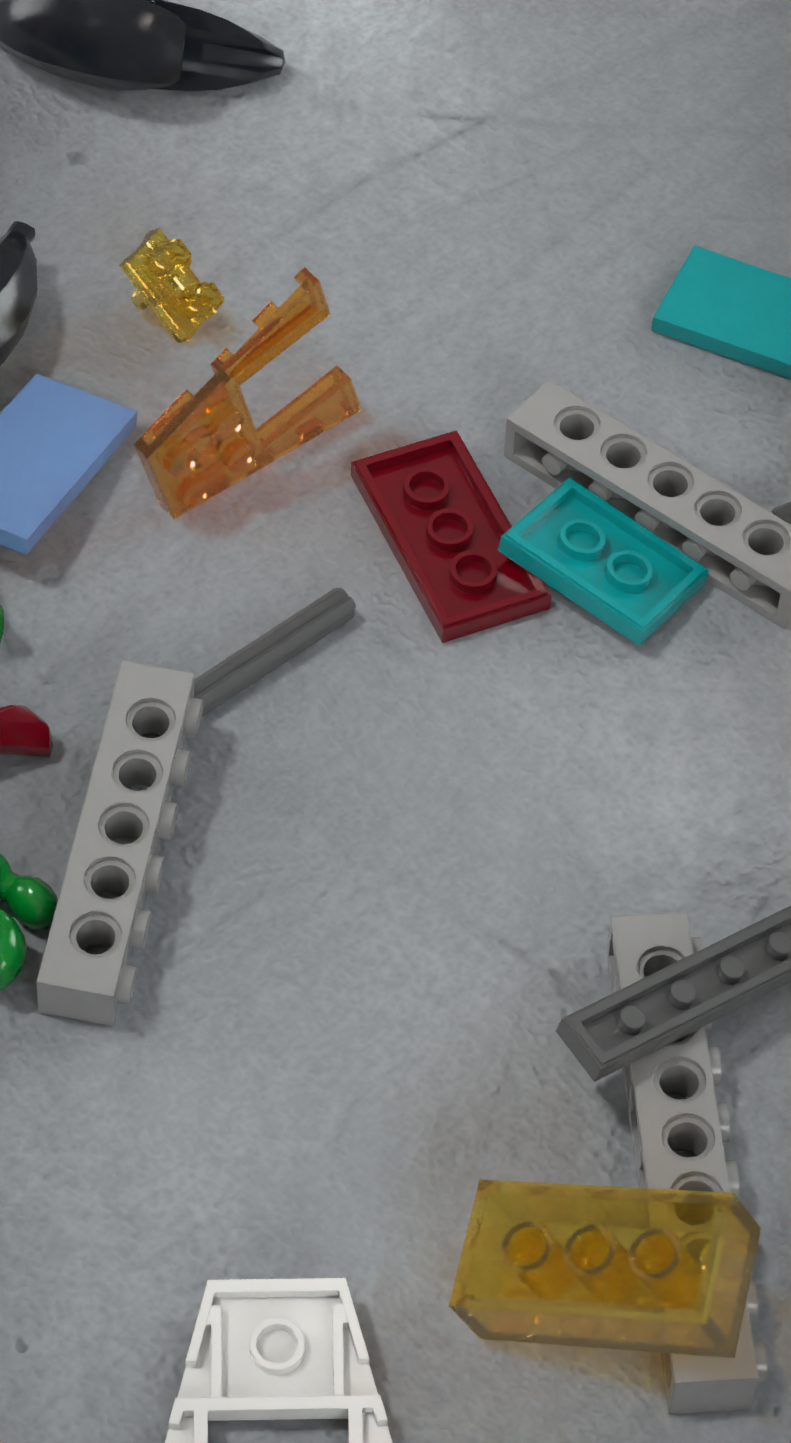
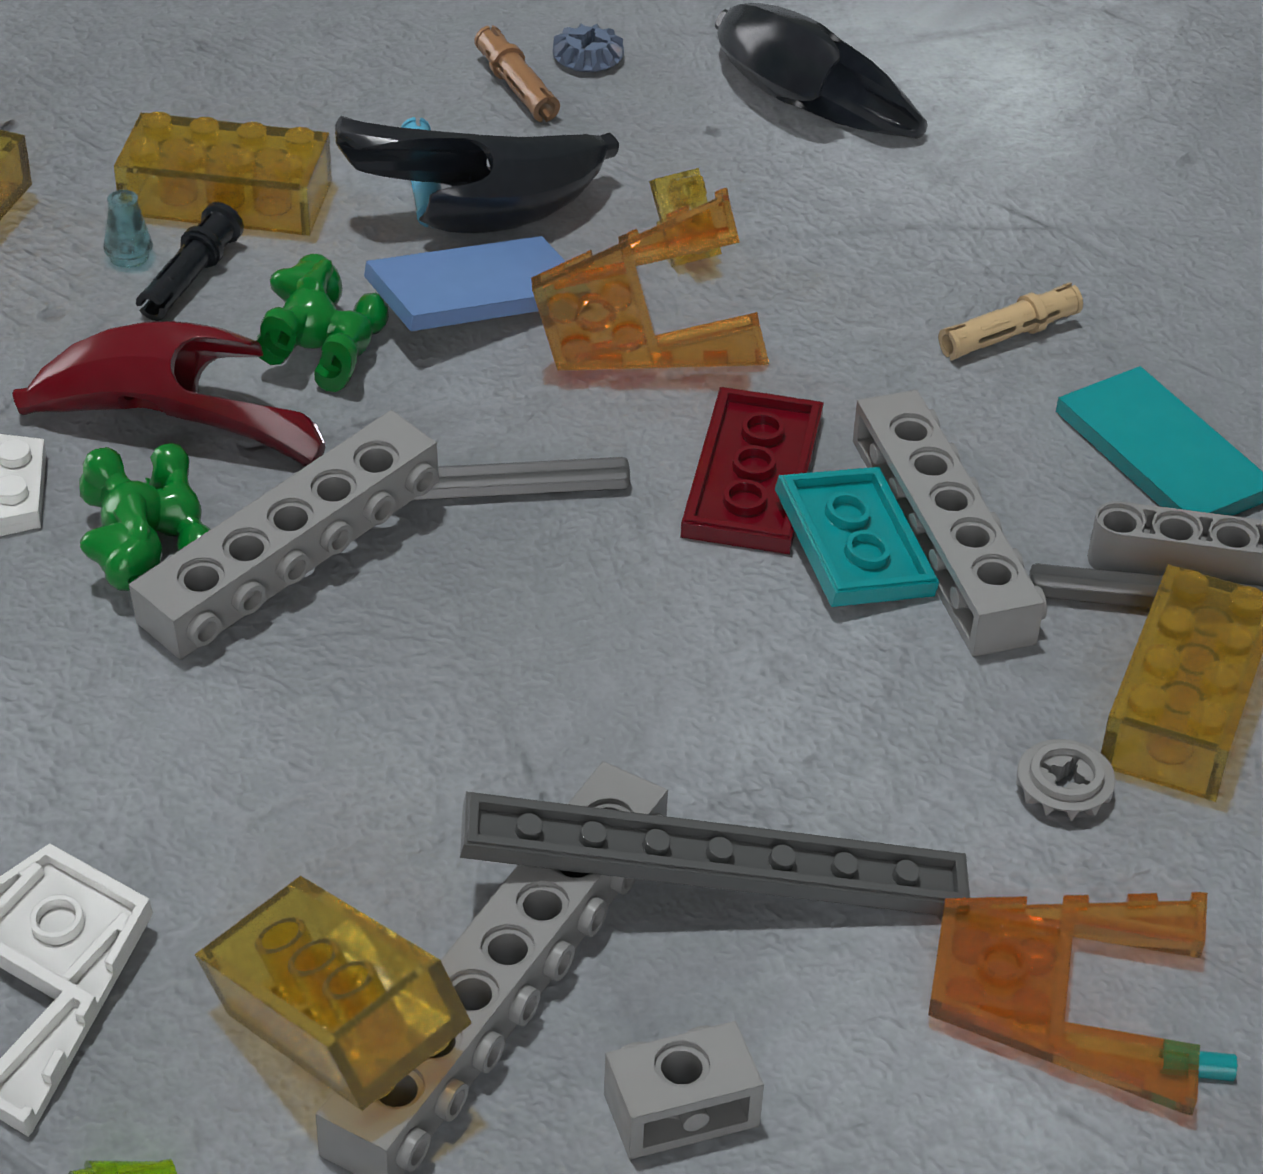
camera: 35 degrees right, 10 degrees down
none -> tan pin [938,282,1083,360]

